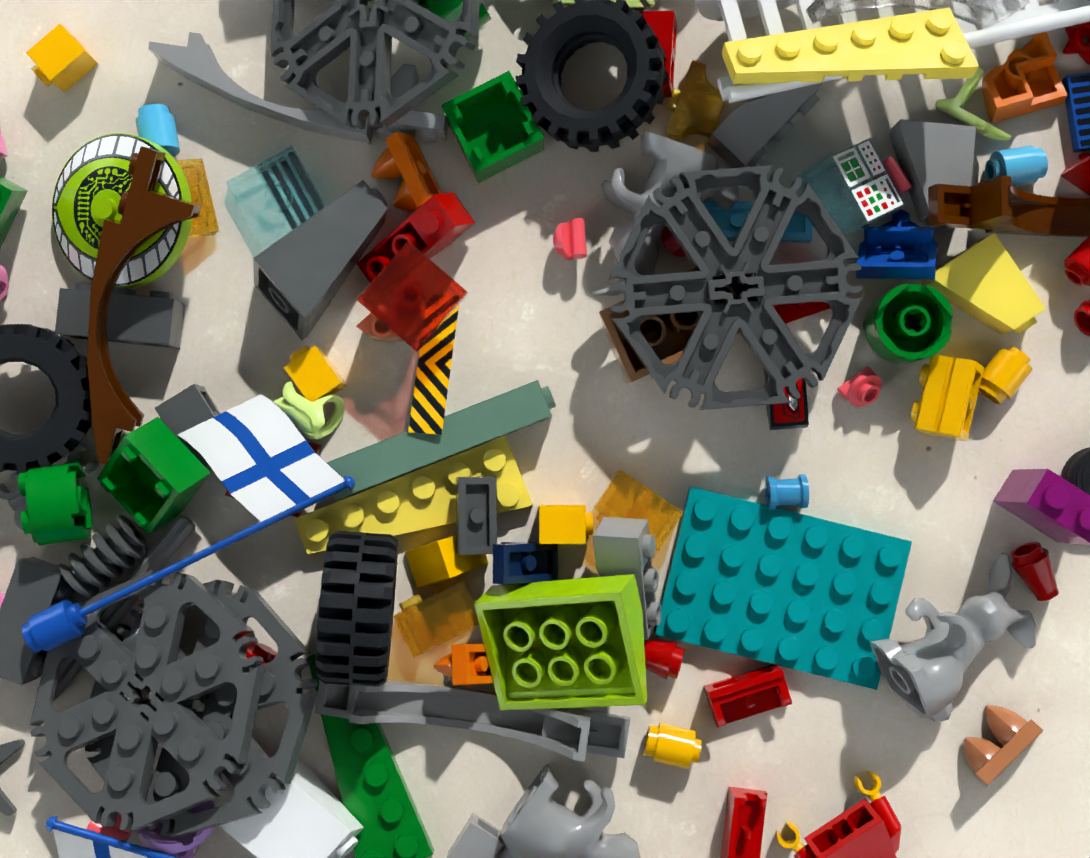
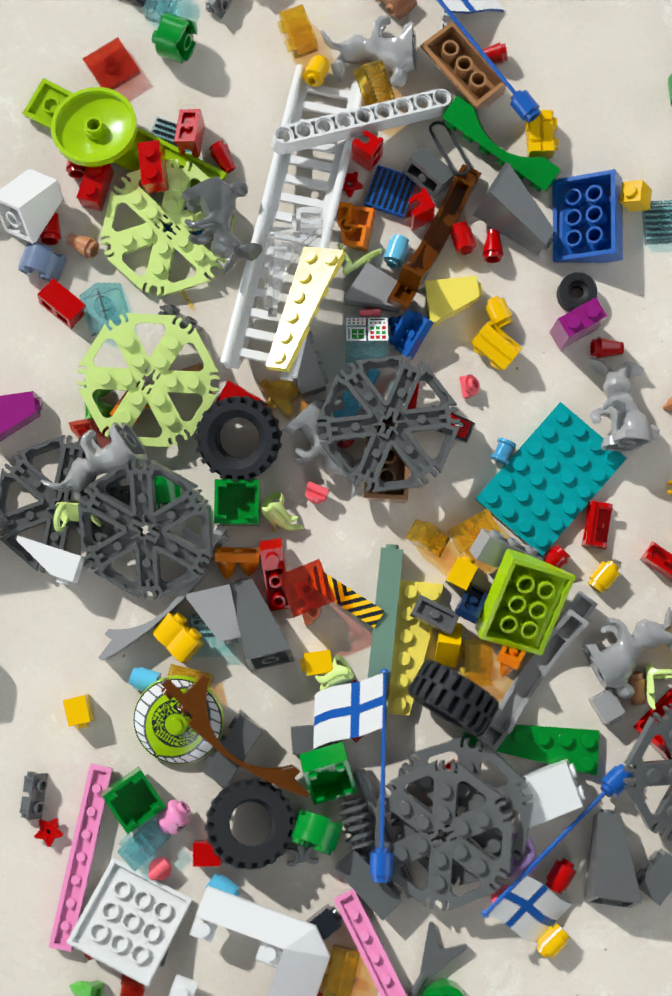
camera: 60 degrees left, 5 degrees down
green brick [863,283,953,364] -> none
none -> yellow brick [152,612,204,663]
none -> light grey slope [186,584,241,646]
none -> yellowish green piece [261,492,304,532]
none -> clear yellow brick [406,519,450,558]

